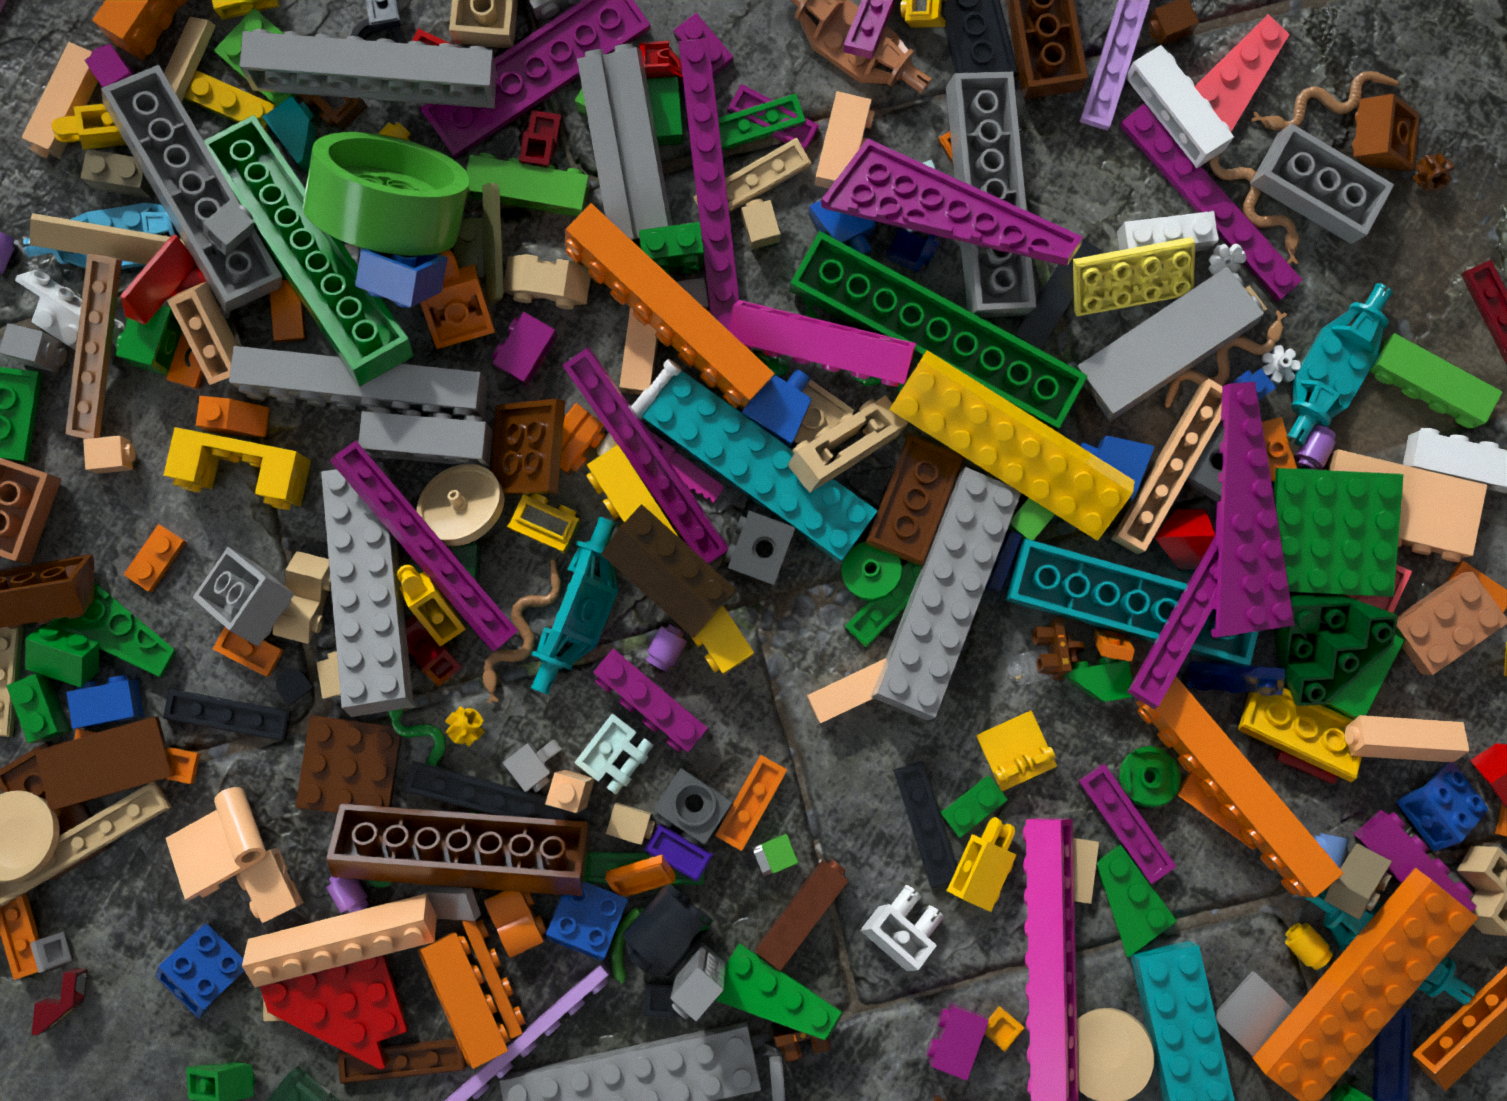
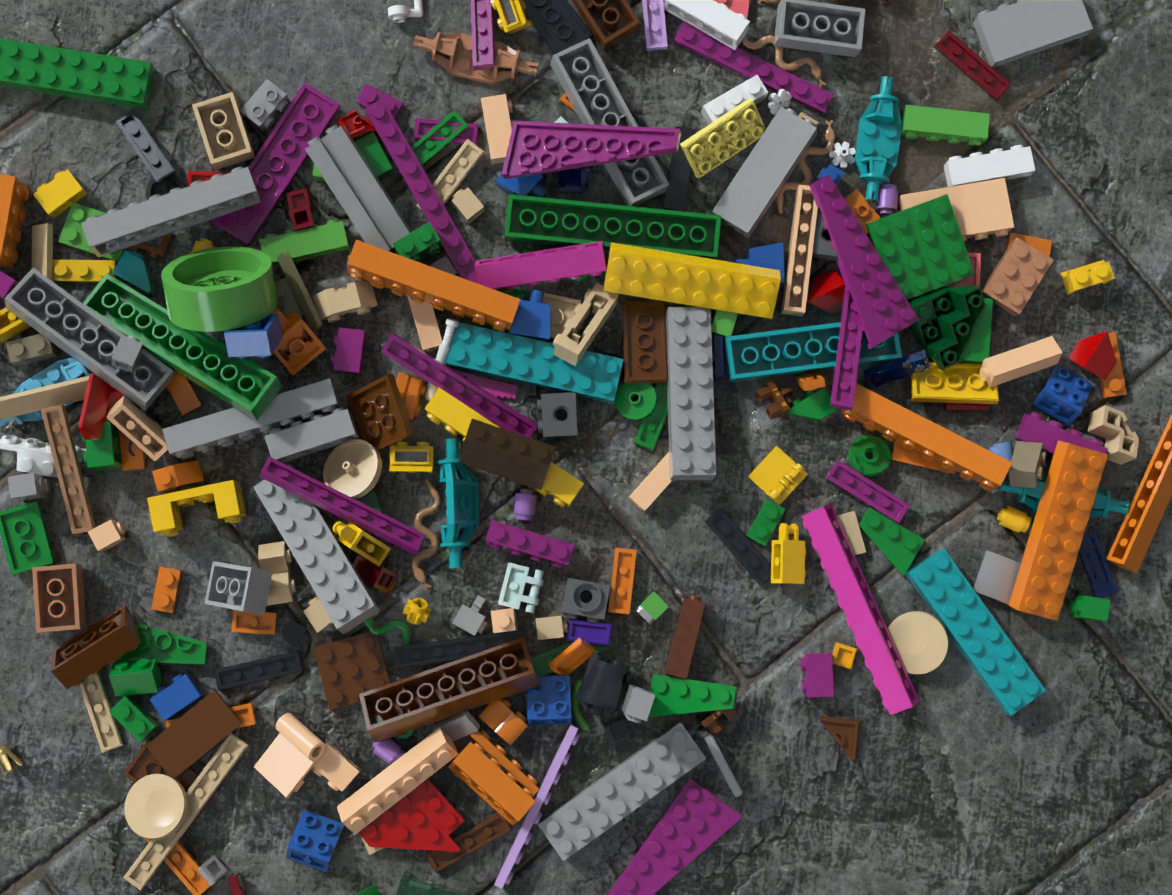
camera: 25 degrees left, 0 degrees up
white brick [860,885,944,971] -> none

